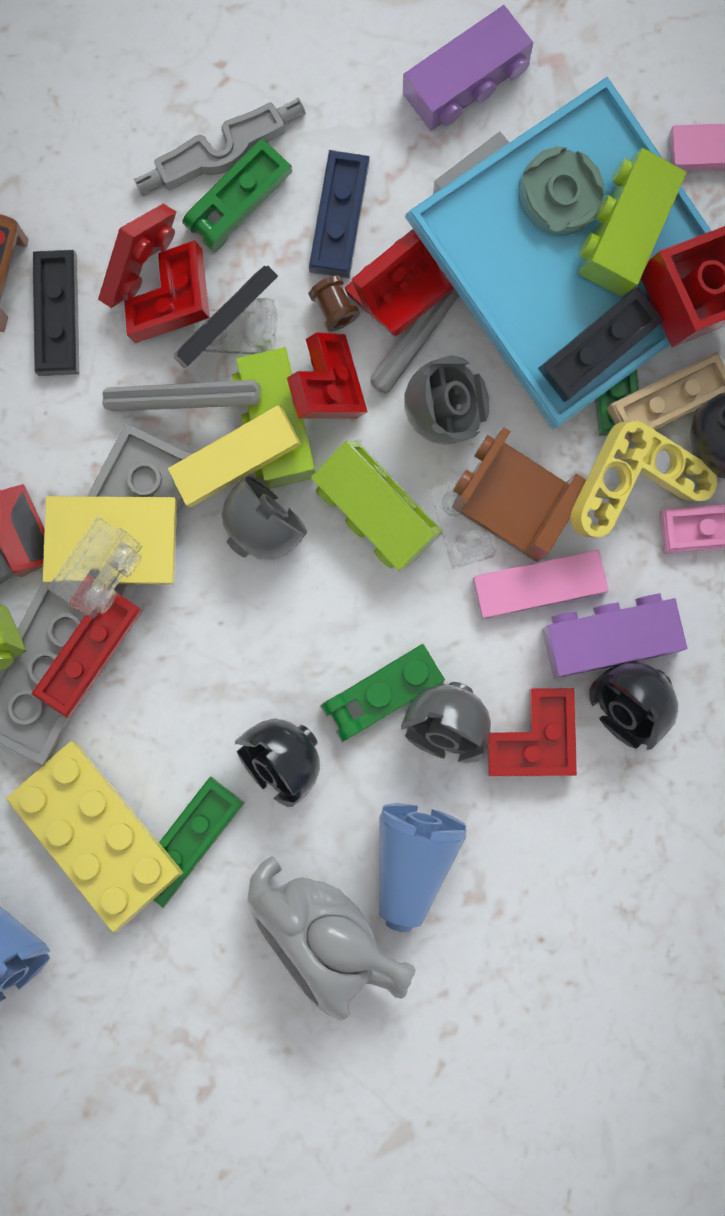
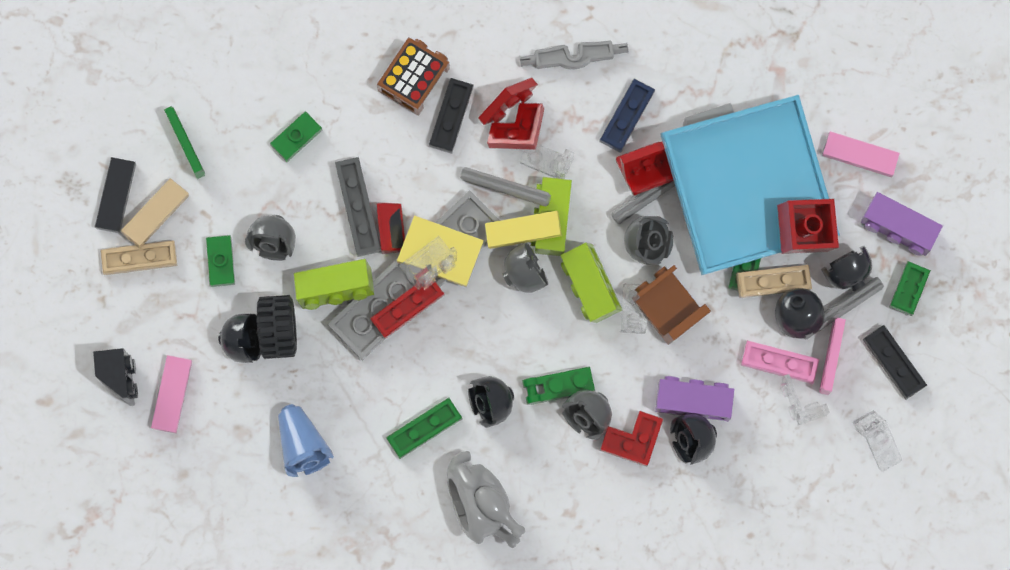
camera: 10 degrees right, 5 degrees down
light yellow plate [6,741,184,932] -> none
black tile [173,265,278,368] -> none
green plate [182,138,292,252] -> none
red plate [287,332,368,419] -> none
reddish brown bush [308,275,360,332] -> none
medium blue cone [379,803,467,932] -> none
medium lavender brick [403,5,534,131] -> none
bright pink tile [473,550,609,619] -> none
sand green tile [519,146,604,236] -> none
black plate [538,287,664,402] -> none
light yellow beam [571,421,717,538] -> none
lime brick [577,147,687,297] -> none

